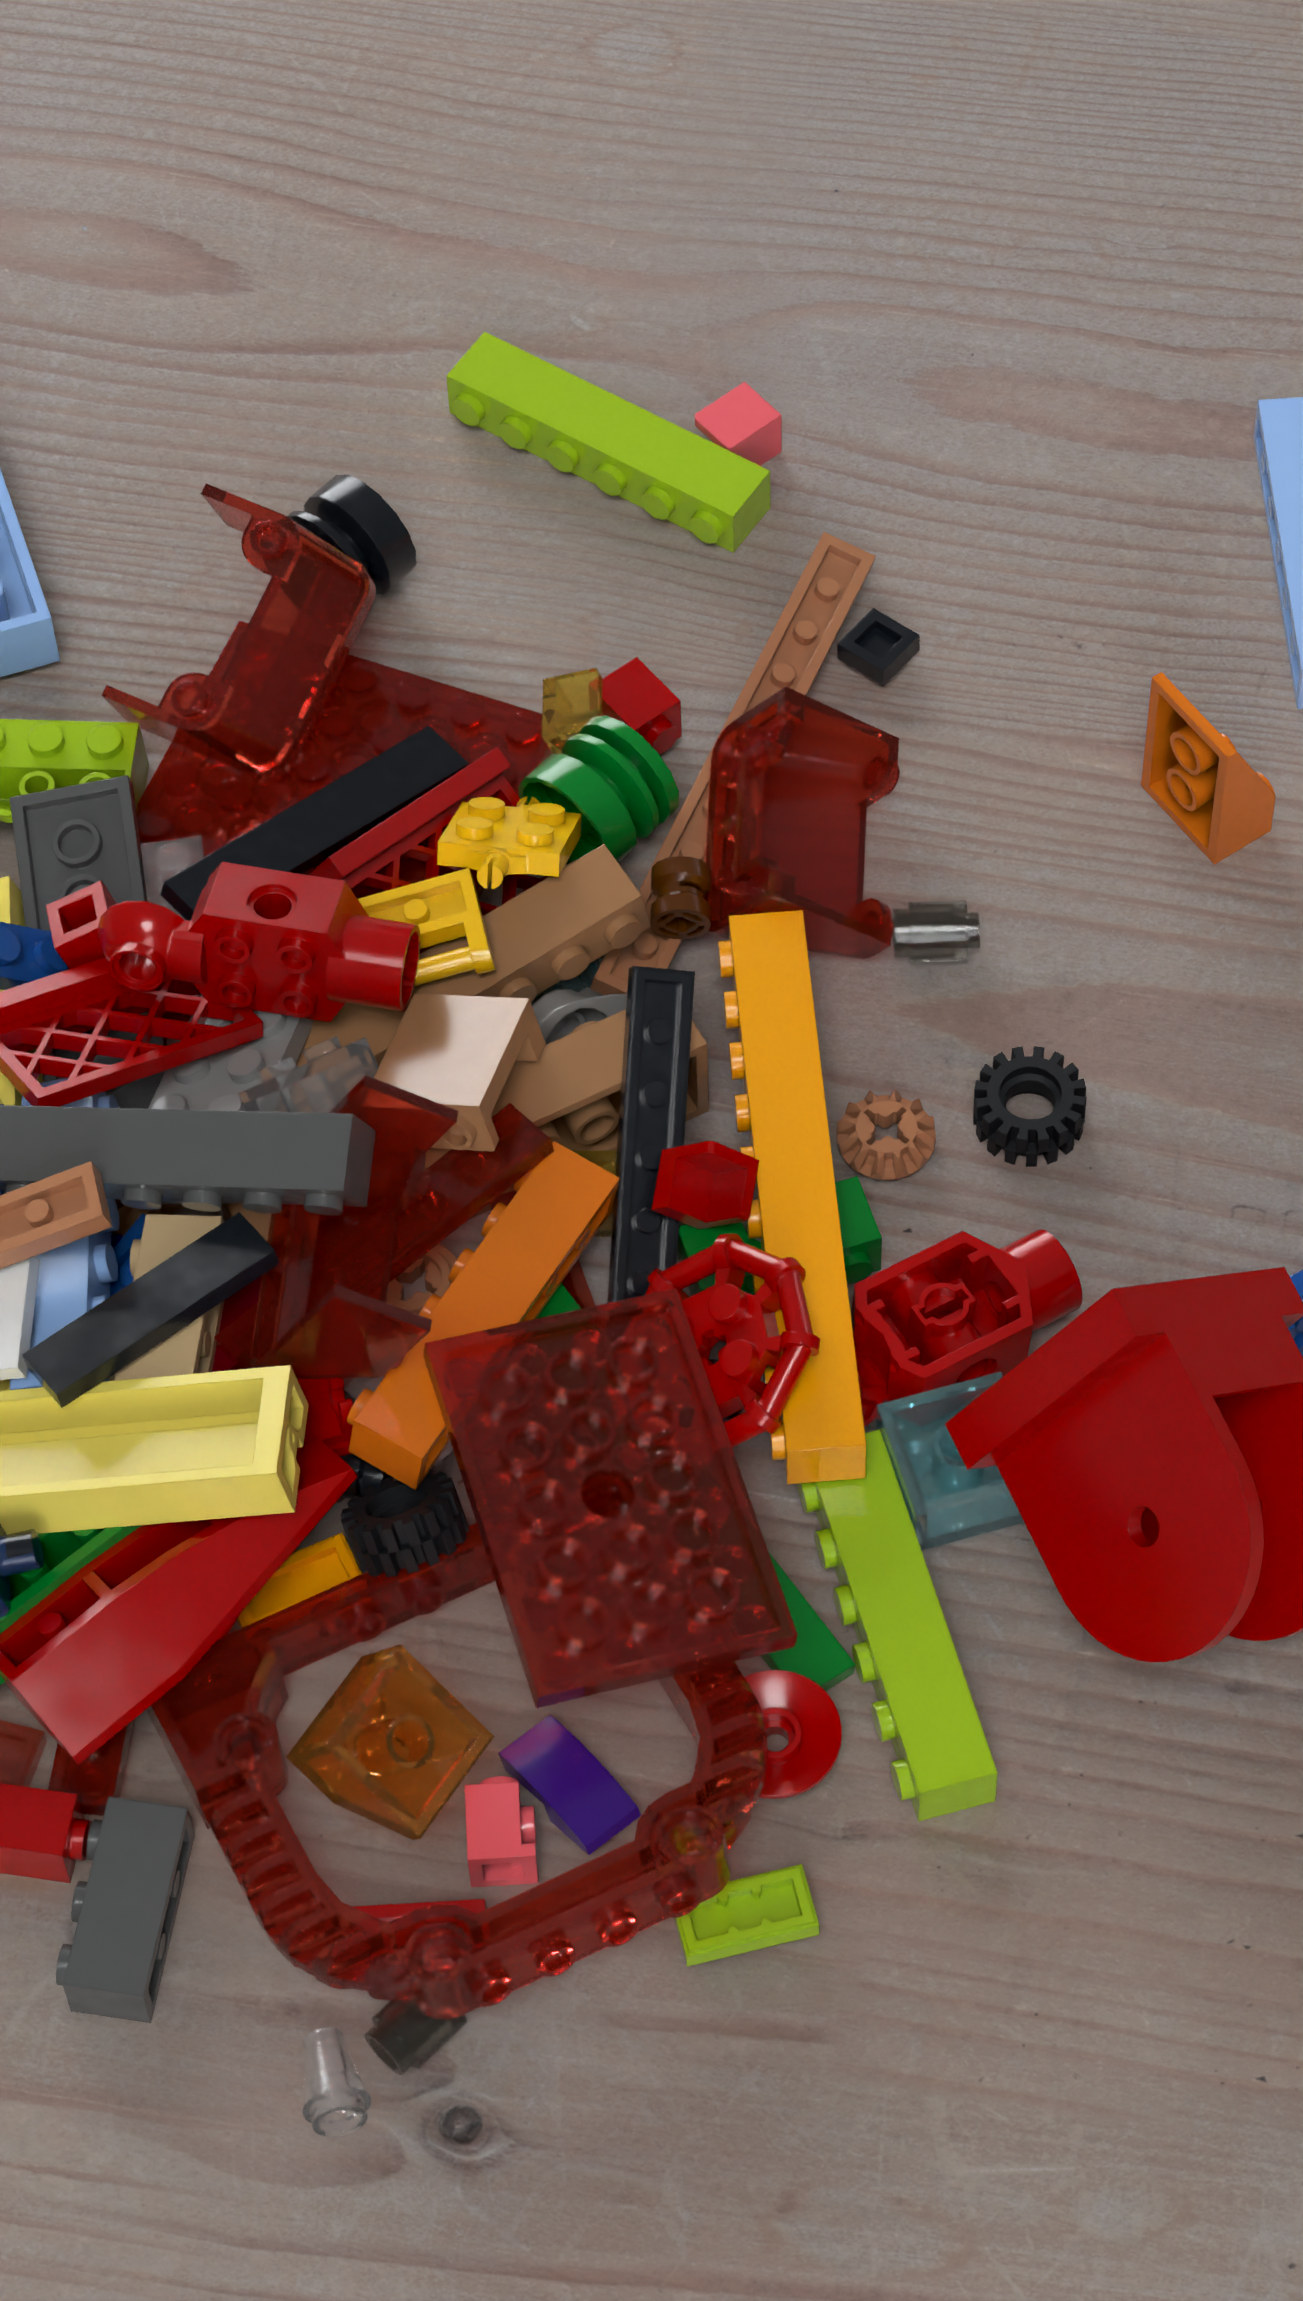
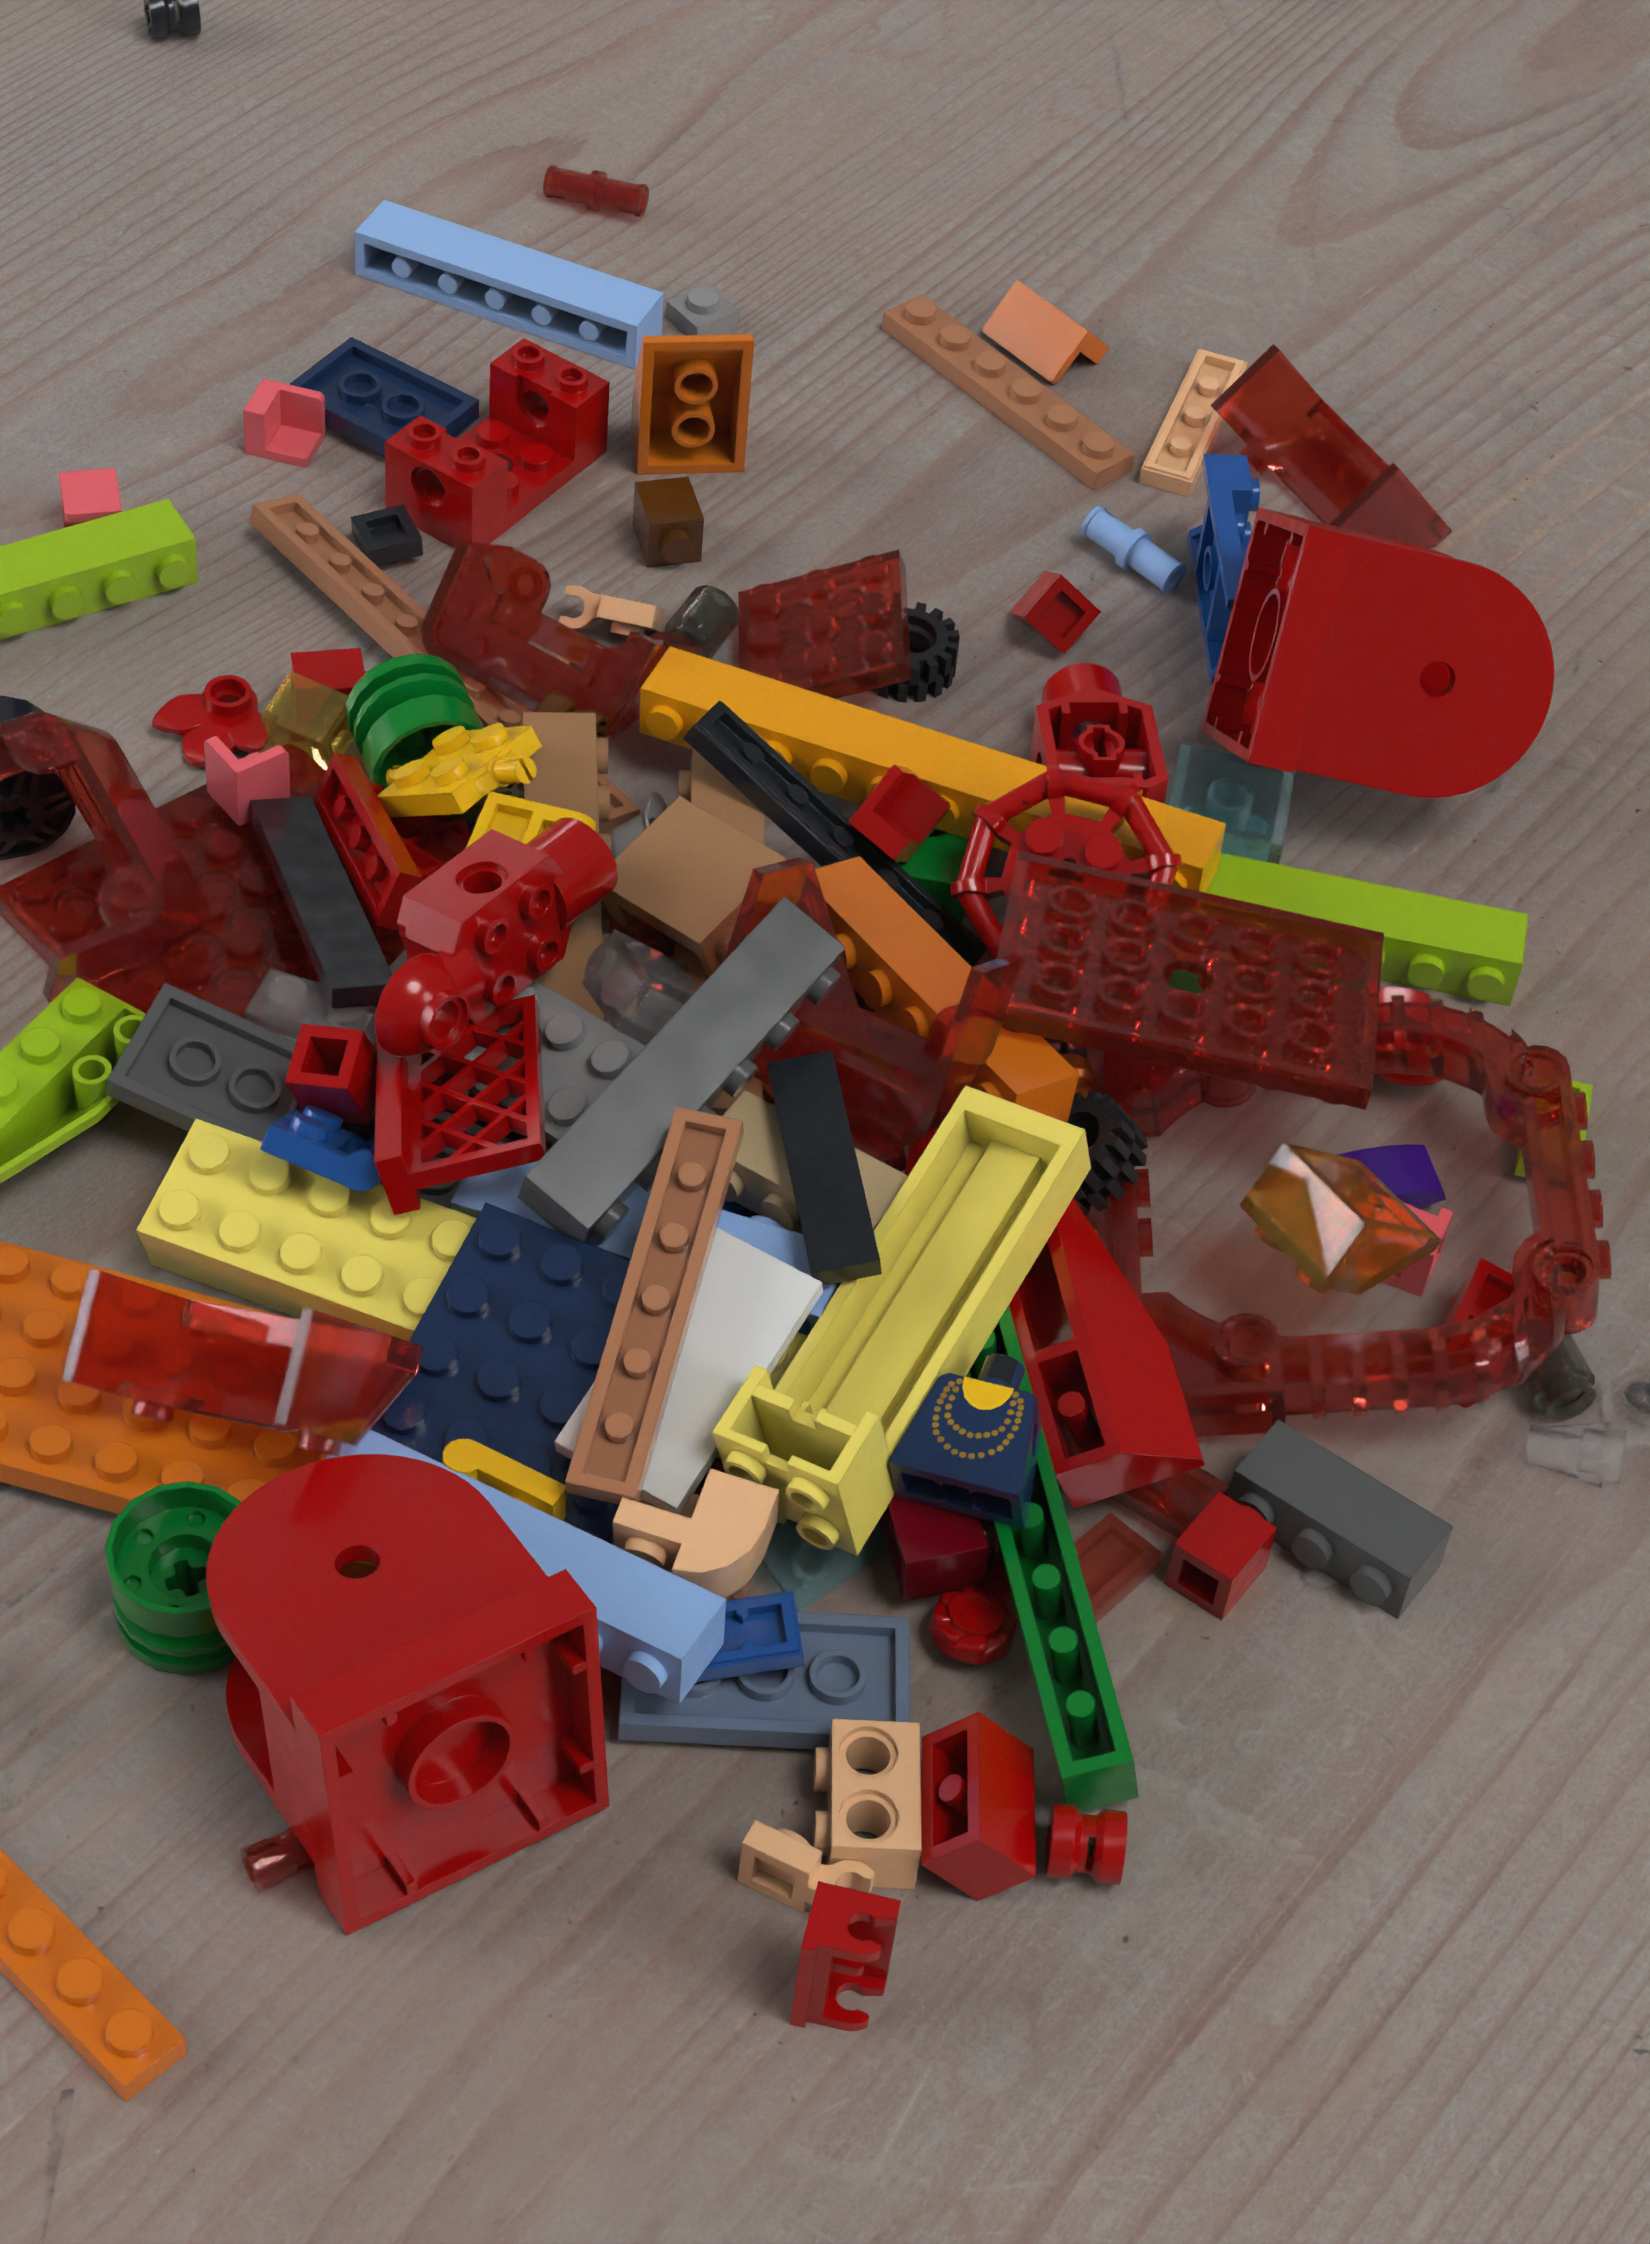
camera: 70 degrees left, 10 degrees down
none -> red plate [152,675,271,768]
none -> coral panel [204,736,290,826]
none -> coral panel [243,378,326,467]
none -> dark blue plate [289,337,479,456]
none -> red plate [385,338,610,558]
none -> light nougat plate [559,585,665,639]
none -> reddish brown brick [633,476,704,568]
none -> clear red plate [738,549,911,699]
none -> red panel [1009,571,1101,654]

